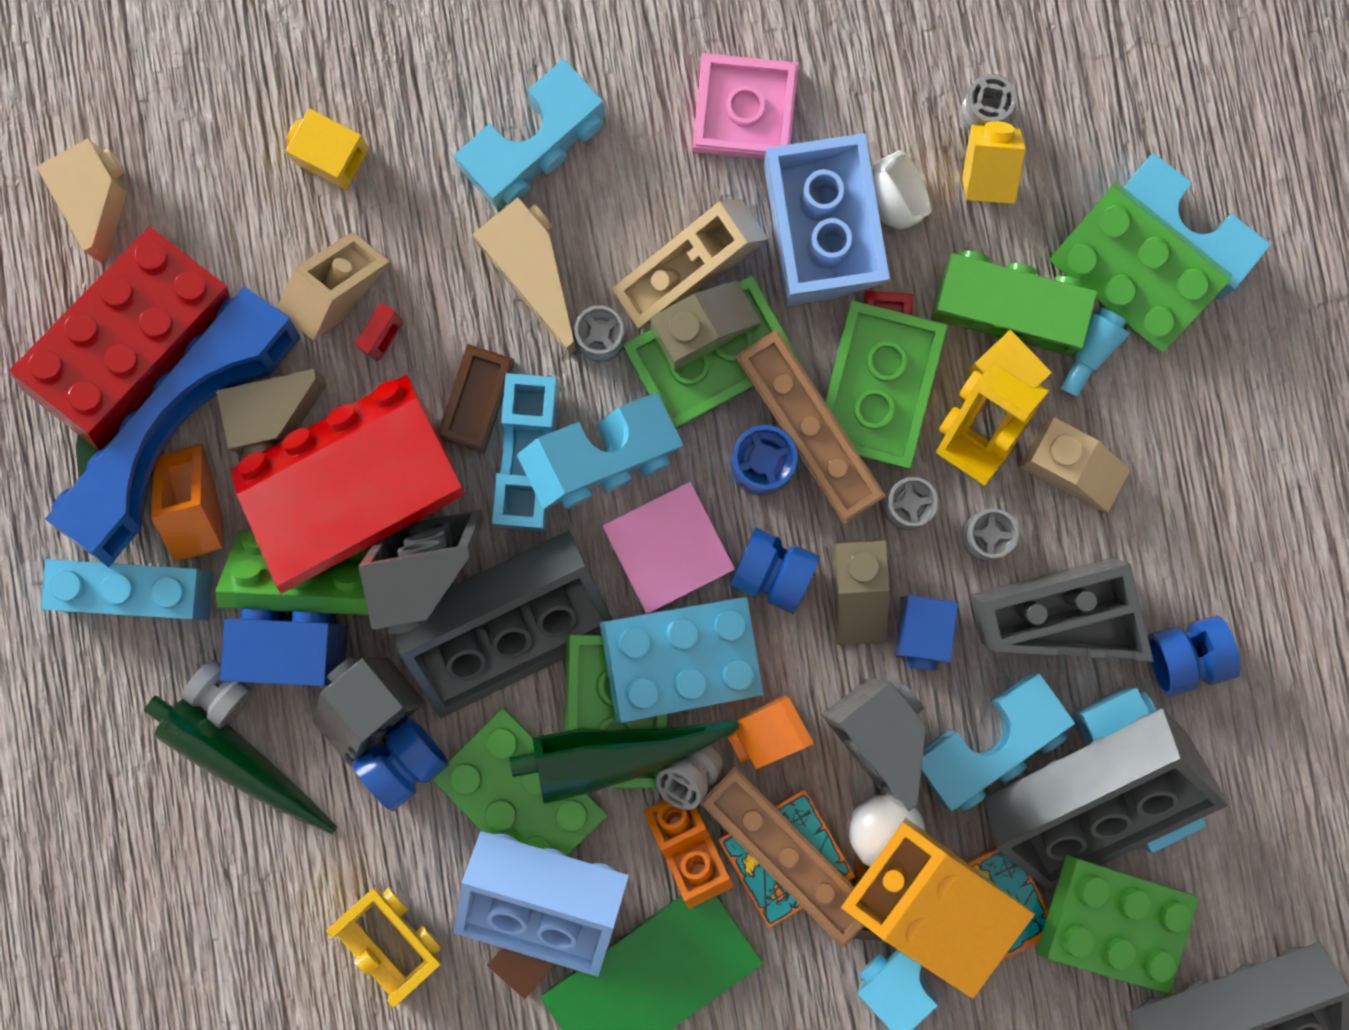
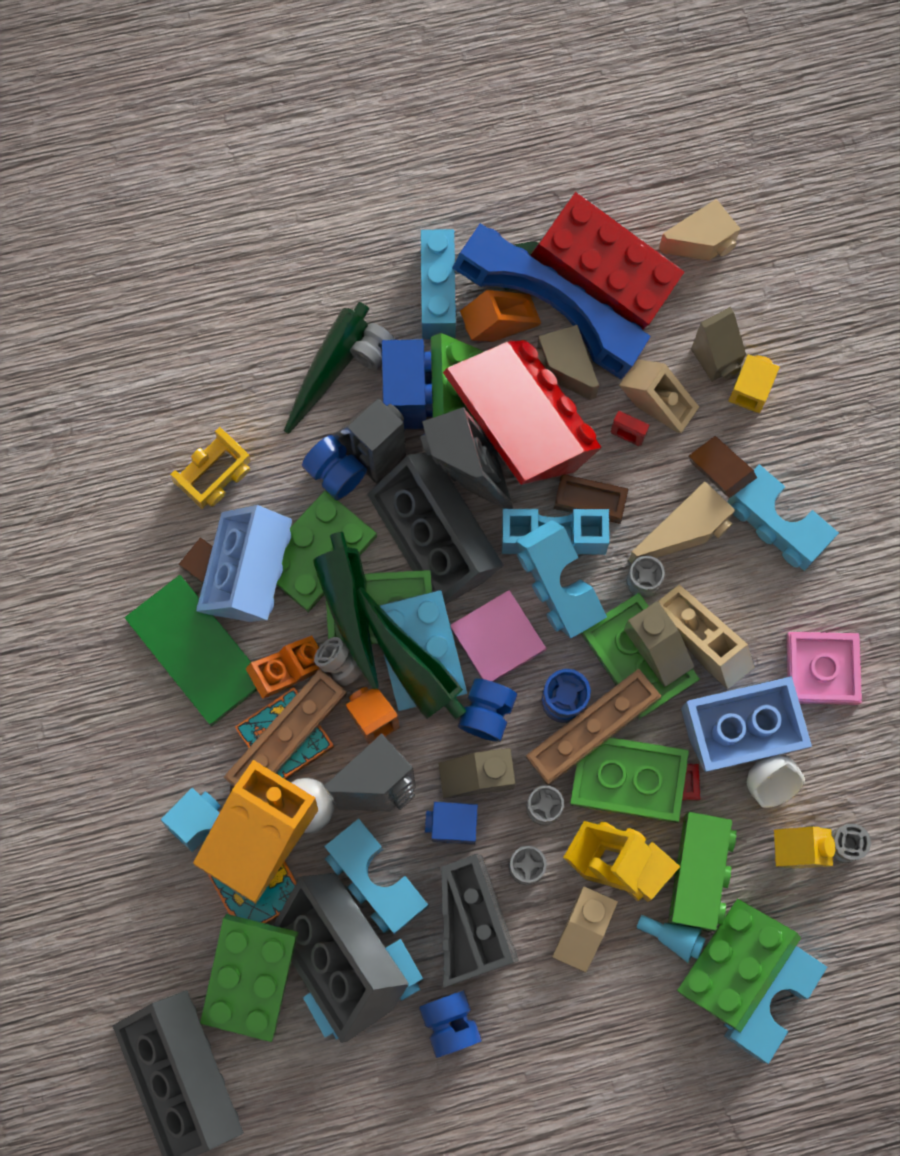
camera: 85 degrees right, 10 degrees down
none -> dark green piece [356,587,466,720]
none -> reddish brown tile [688,436,757,498]
none -> dark tan slope [691,307,746,382]

